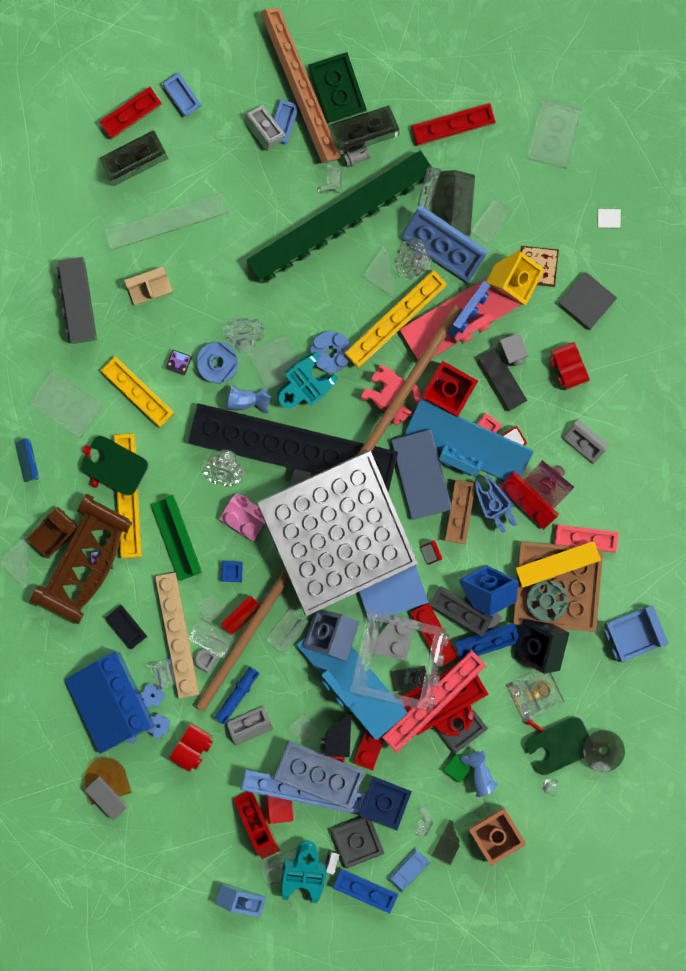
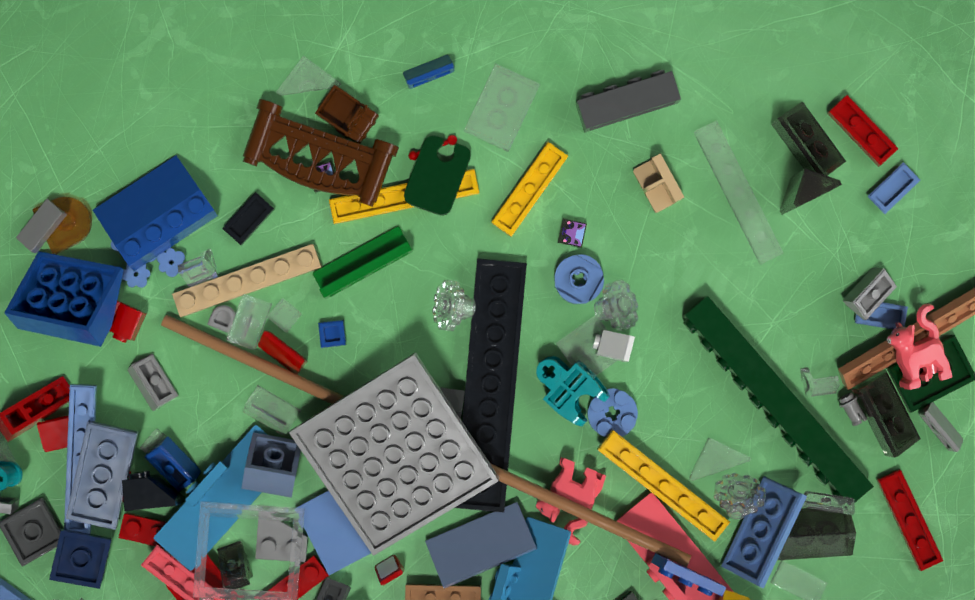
camera: 75 degrees right, 0 degrees up
blue pin [214,666,260,725] -> none
bright pink bracket [219,493,265,542] -> none
medium blue animal [227,385,271,413] -> none
red slope [422,360,478,417] -> none
none -> blue slope [4,251,124,347]
none -> blue slope [145,436,201,492]
none -> white slope [592,330,635,362]
none -> clear smoke slope [780,169,842,215]
none -> coral animal [887,303,952,390]
none -> light grey slope [918,402,963,452]

